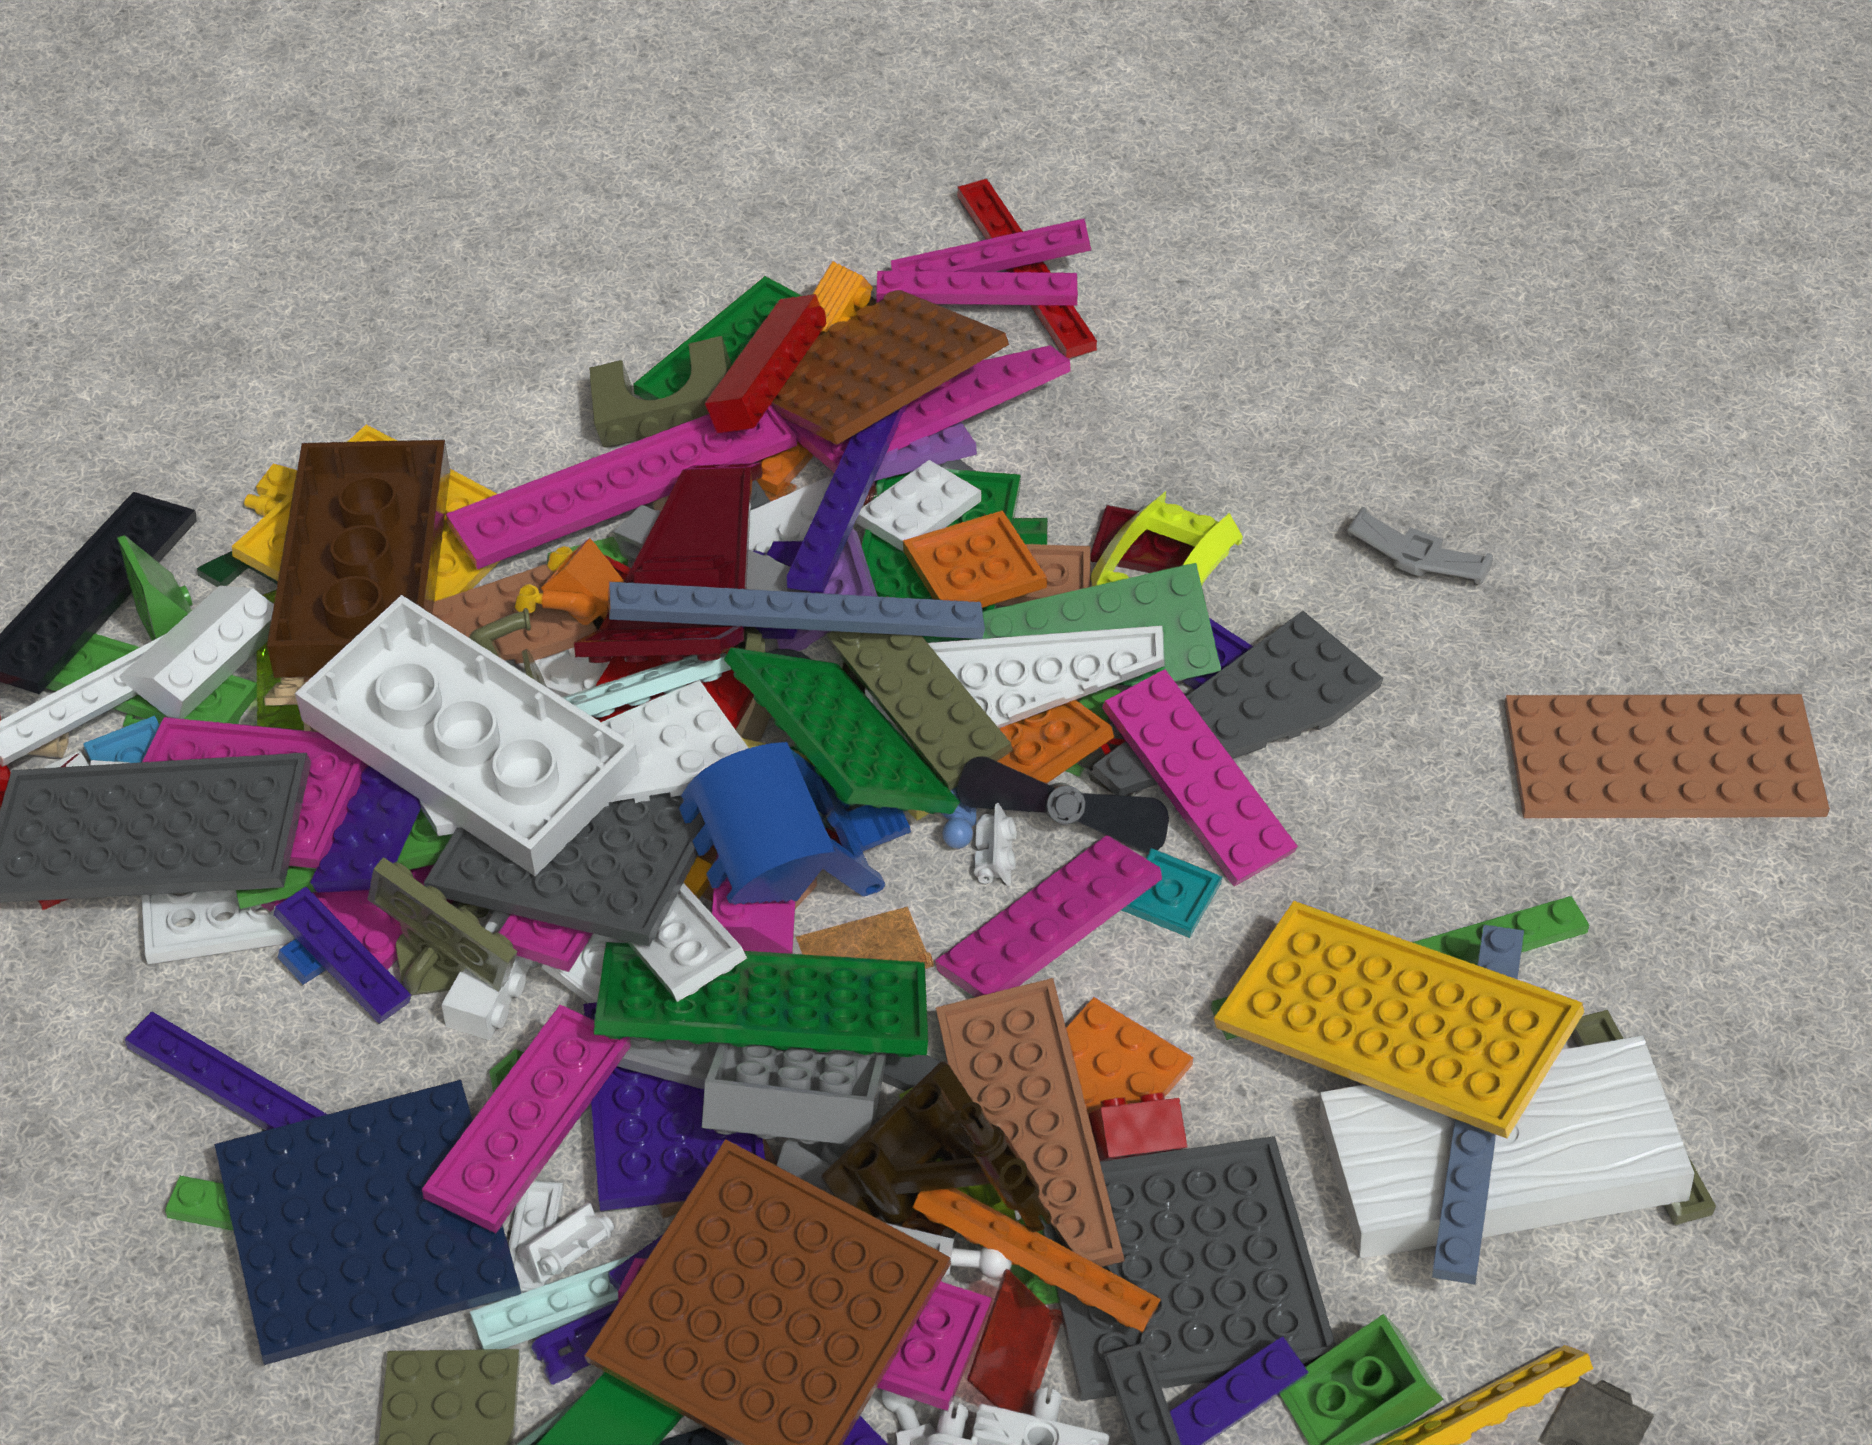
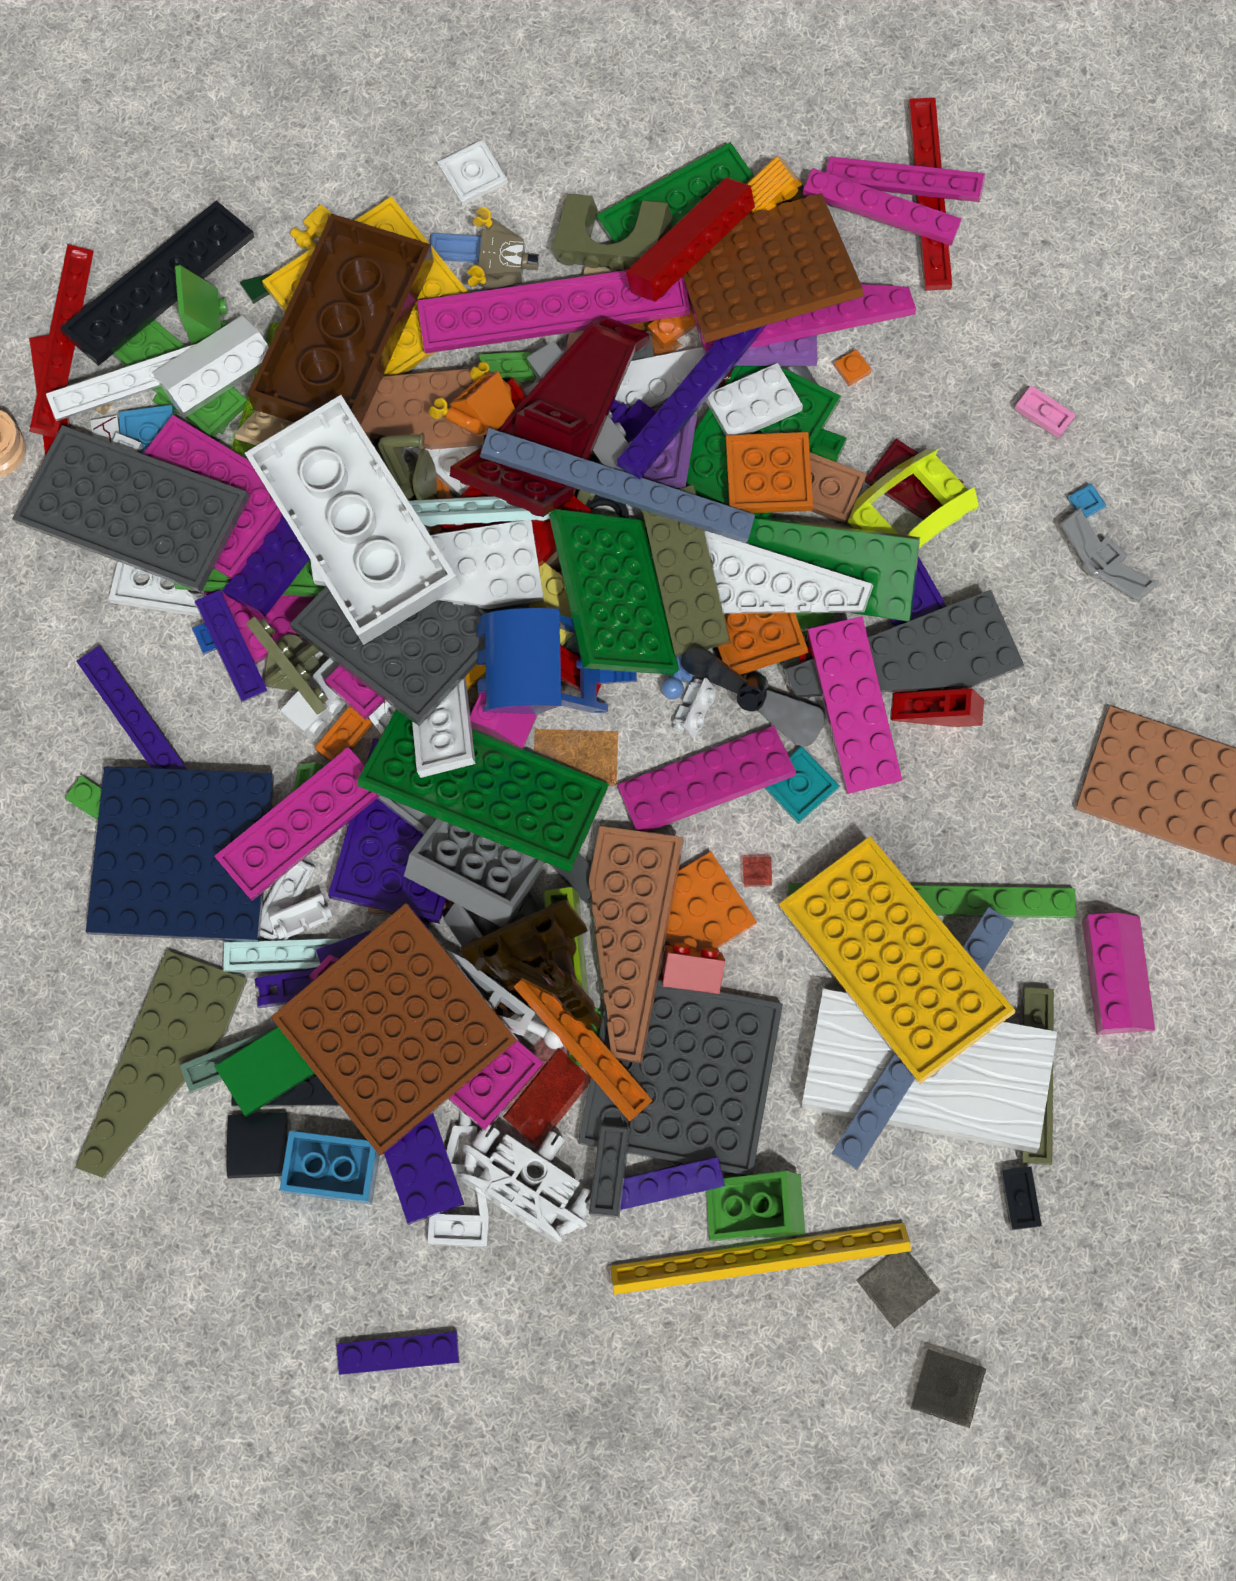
camera: 25 degrees right, 25 degrees up
none -> orange plate [315,706,373,761]
none -> medium blue tile [430,233,482,263]
none -> white tile [437,139,508,206]
none -> dark tan torso [467,207,539,290]
none -> clear red tile [742,857,772,887]
none -> orange plate [834,349,872,386]
none -> red slope [891,688,984,727]
none -> black plate [1000,1166,1042,1231]
none -> bright pink plate [1014,385,1076,439]
none -> dark azure tile [1067,483,1106,518]
none -> dark pink slope [1082,913,1155,1035]

